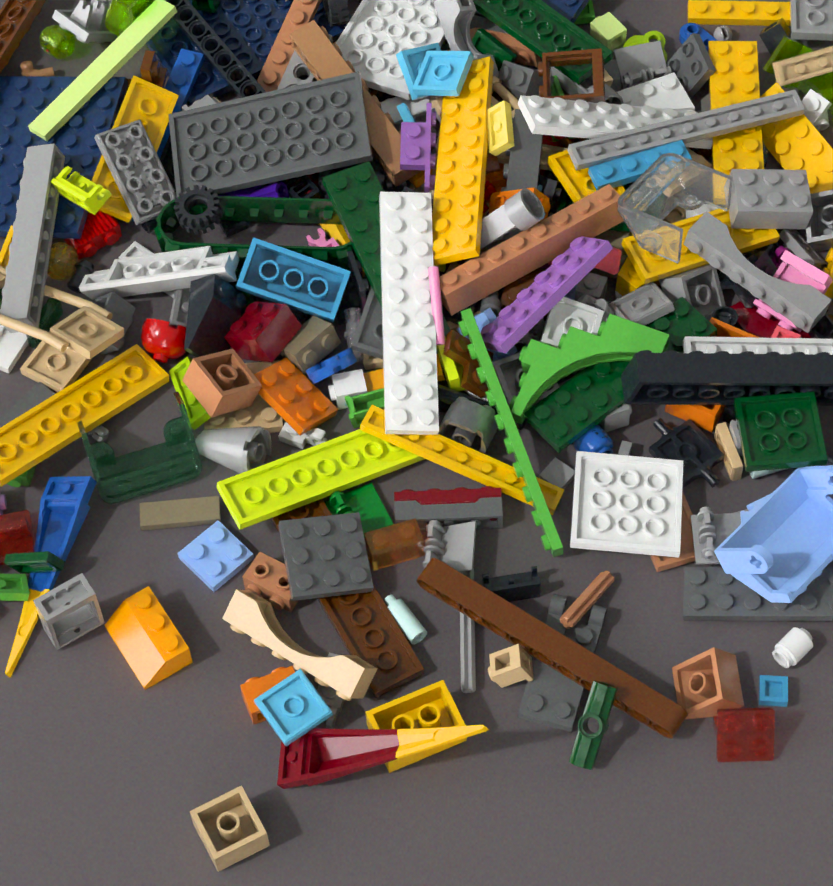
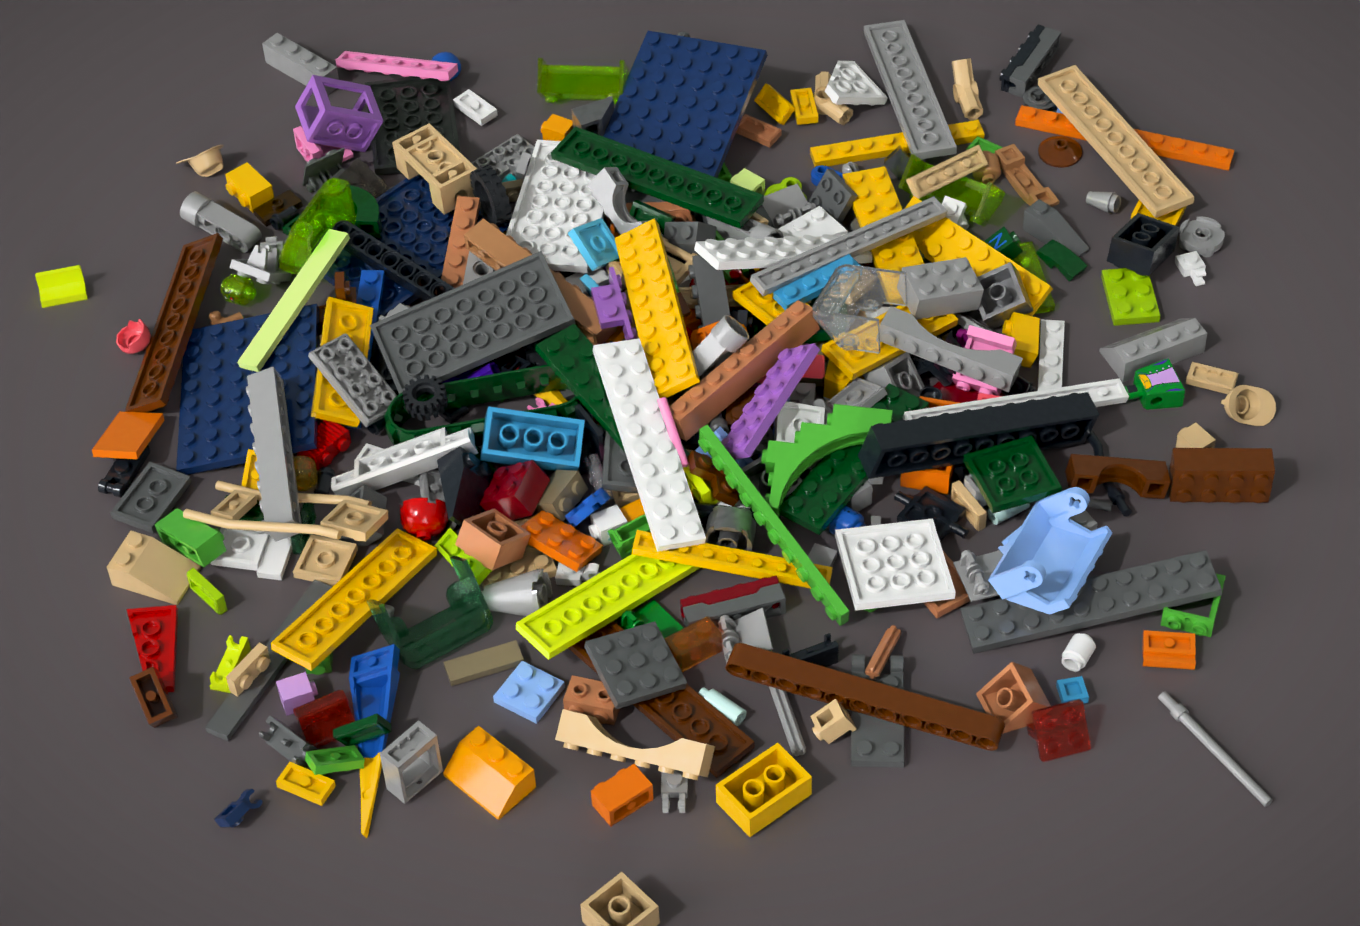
camera: 15 degrees left, 10 degrees down
neon yellow hinge [50,166,112,215] -> none
medium azure plate [254,669,333,746] -> none
dark red plate [277,725,489,789] -> none
medium azure plate [412,51,474,96] -> none
light yellow plate [487,100,514,156] -> none
reddish brown window [538,48,605,103] -> none
dark green piece [569,680,618,770] -> none

